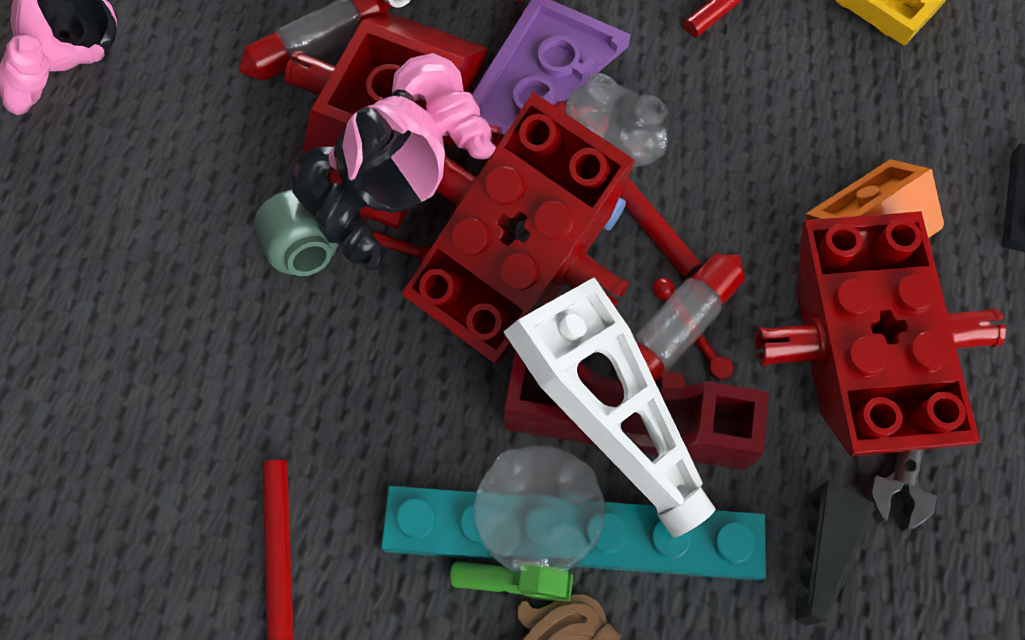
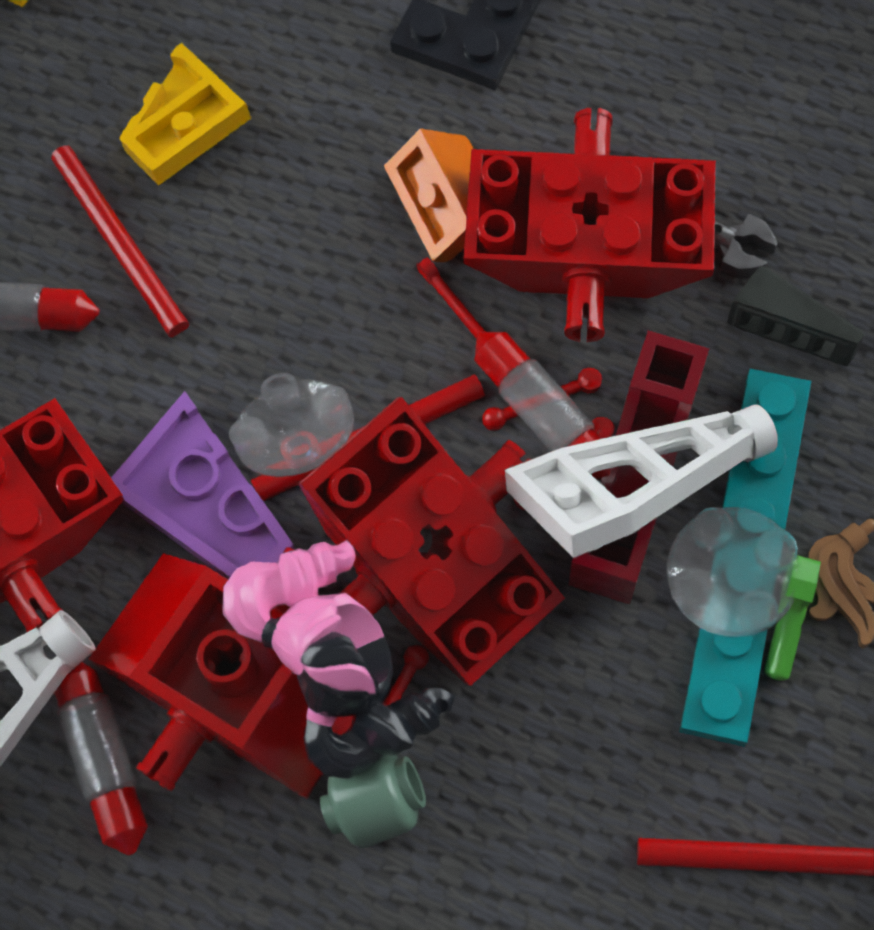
camera: 75 degrees left, 0 degrees up
none -> red hinge [416,257,486,339]

